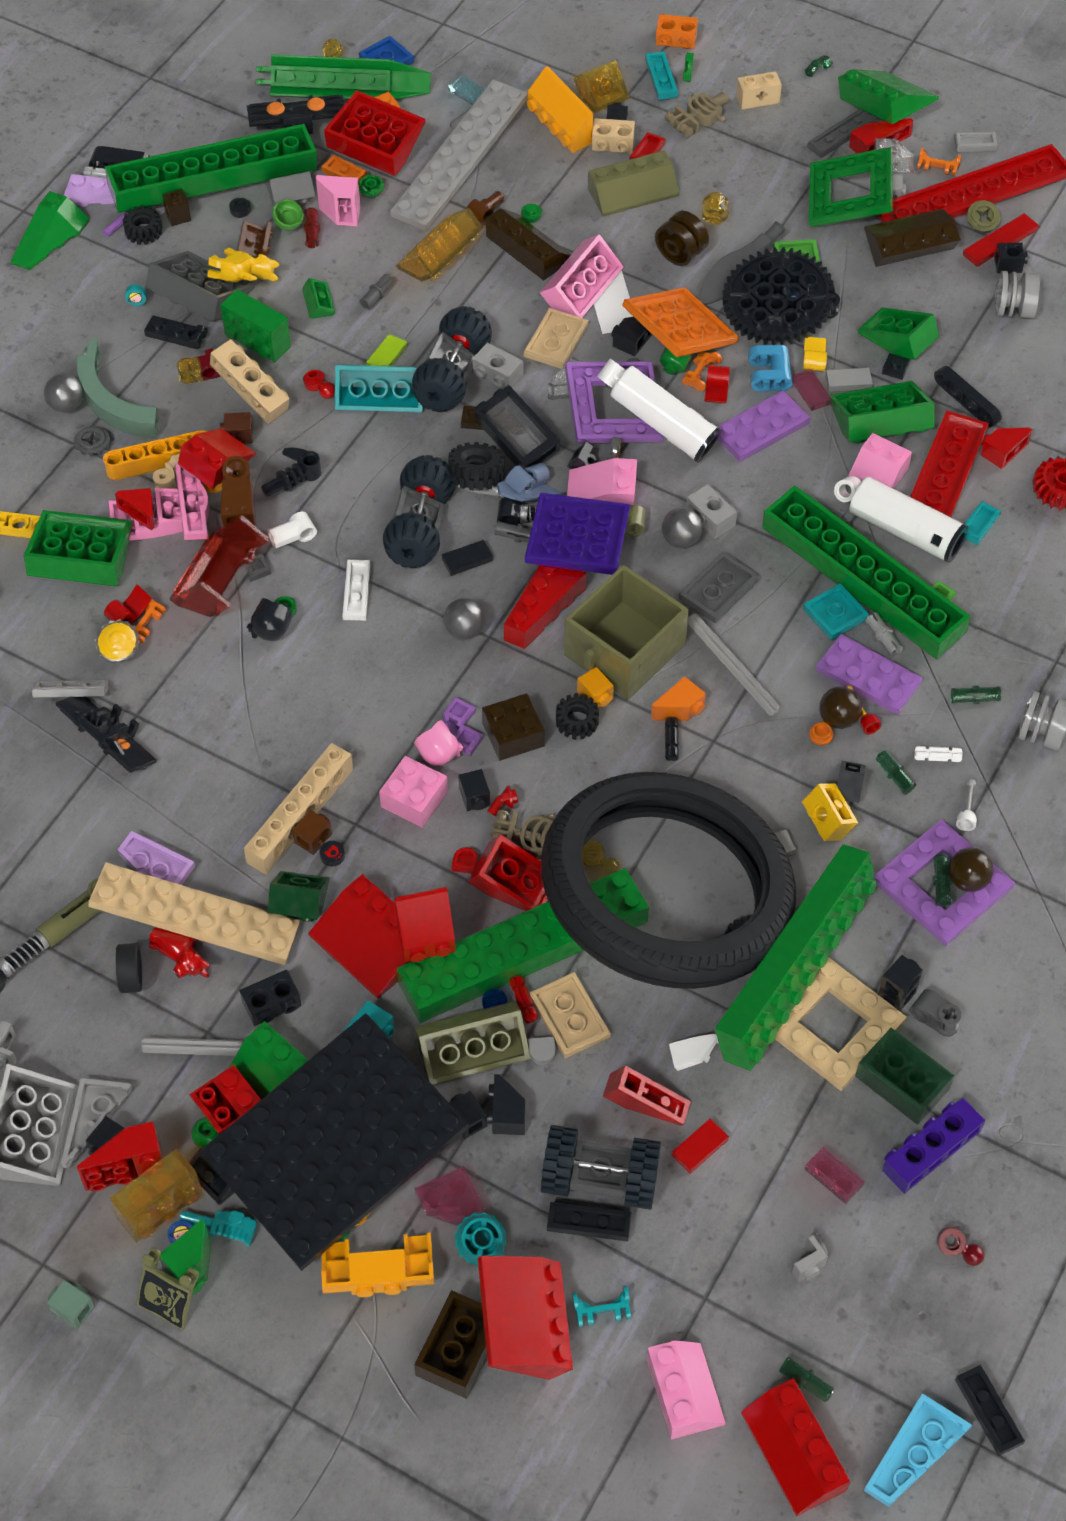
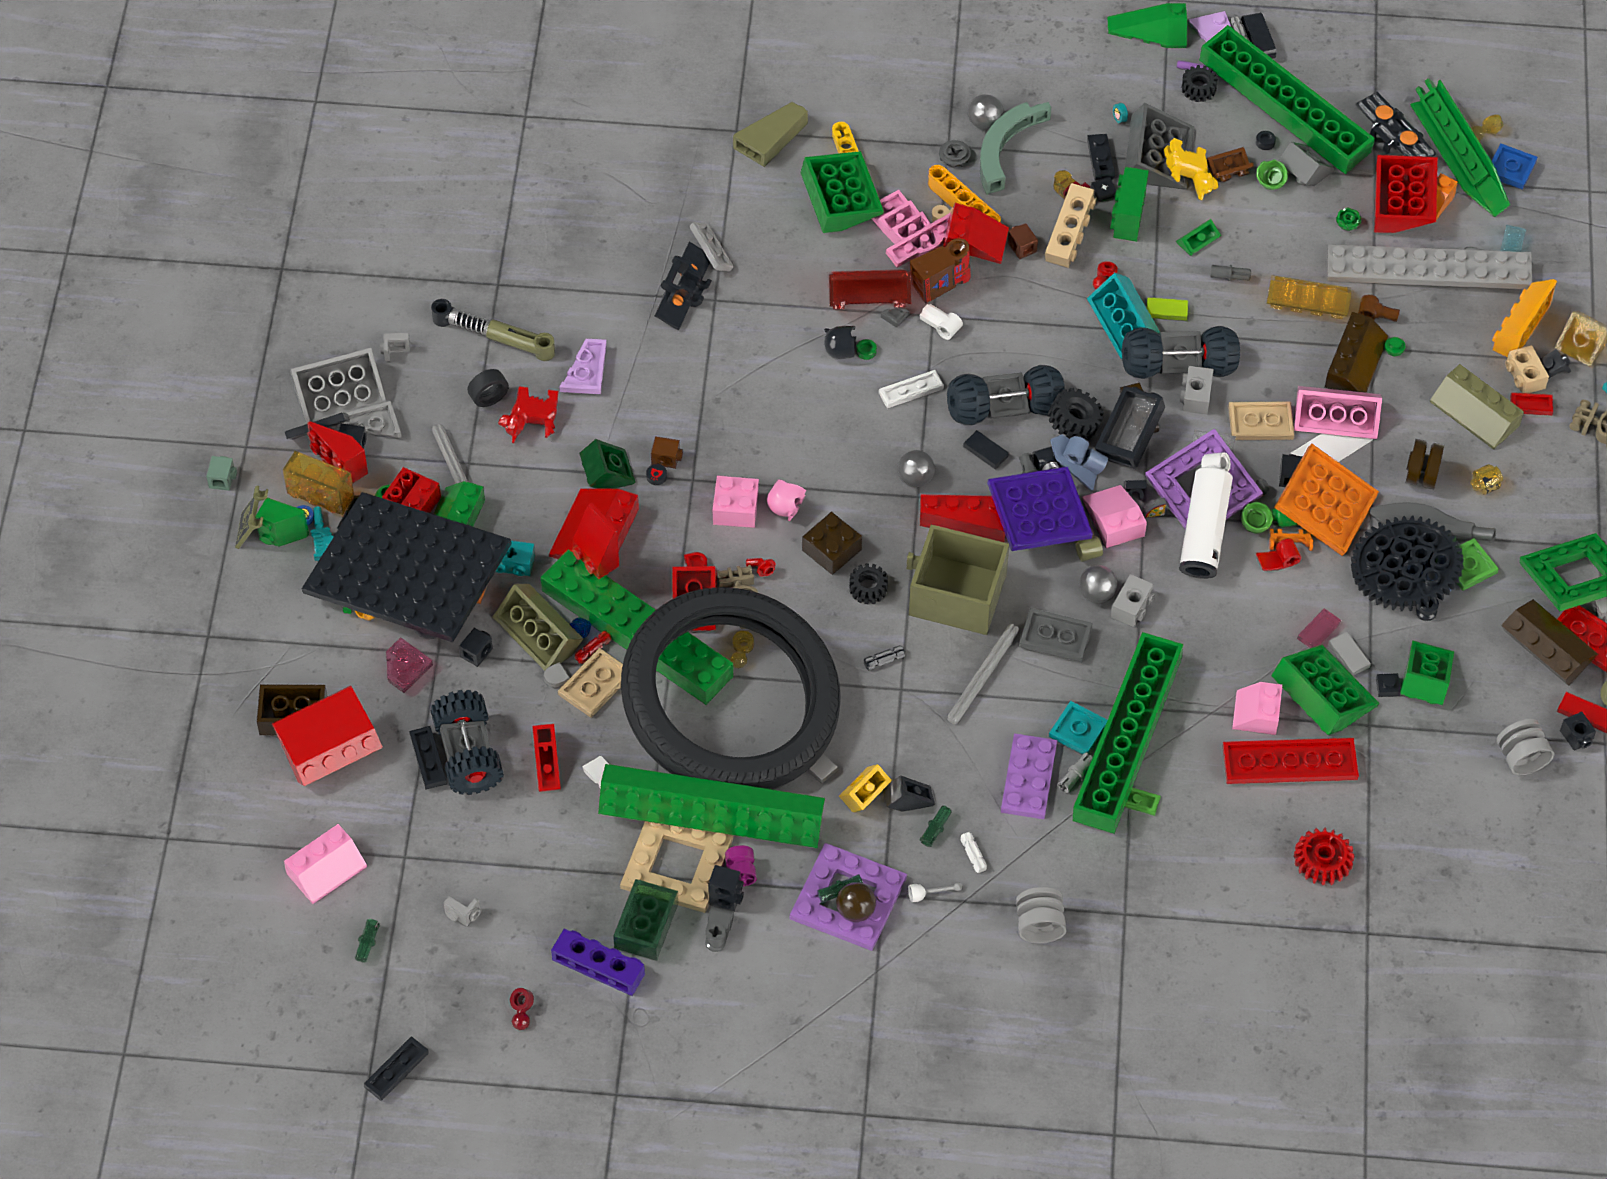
camera: 65 degrees right, 0 degrees up
tan plate [88,862,300,965] -> none
yellow piece [94,619,140,664] -> none
red panel [104,585,152,625] -> none
red slope [115,488,155,531] -> none
orange piece [135,599,166,643] -> none
dark brown brick [162,189,191,227] -> none
black brick [239,969,302,1026] -> none
tan brick [244,743,353,875] -> none
black piece [261,447,321,496] -> none
clear red pin [303,207,320,248] -> none
bright pink slope [316,175,360,226] -> none
orange plate [321,155,367,184] -> none
light orange bracket [321,1232,434,1297] -> none
medium lavender tile [442,697,483,756] -> none
teal piece [454,1212,507,1266] -> none
black brick [458,769,490,811] -> none
black slope [487,1074,525,1135] -> none
teal piece [572,1285,631,1327] -> none
light orange brick [577,667,614,708] -> none
orange slope [651,677,706,721] -> none
red tile [672,1119,729,1174] -> none
medium lavender plate [717,390,810,462] -> none
red slope [741,1378,850,1516] -> none
dark azure connector [748,345,792,391] -> none
yellow panel [803,337,827,372] -> none
clear pink plate [805,1147,864,1204] -> none
orange plate [809,722,833,746] -> none
dark brown piece [819,686,862,729] -> none
white piece [834,476,969,563] -> none
red hinge [846,686,881,735] -> none
medium azure wing [864,1393,972,1507] -> none
black beam [934,365,1001,427] -> none
clear green pin [951,685,1001,704] -> none
teal tile [964,501,1001,545] -> none
red slope [981,427,1032,469] -> none
none -> black tile [285,413,350,440]
none -> magenta wheel [725,845,757,887]
none -> black tile [1091,177,1116,201]
none -> bright green hair [1241,502,1273,534]

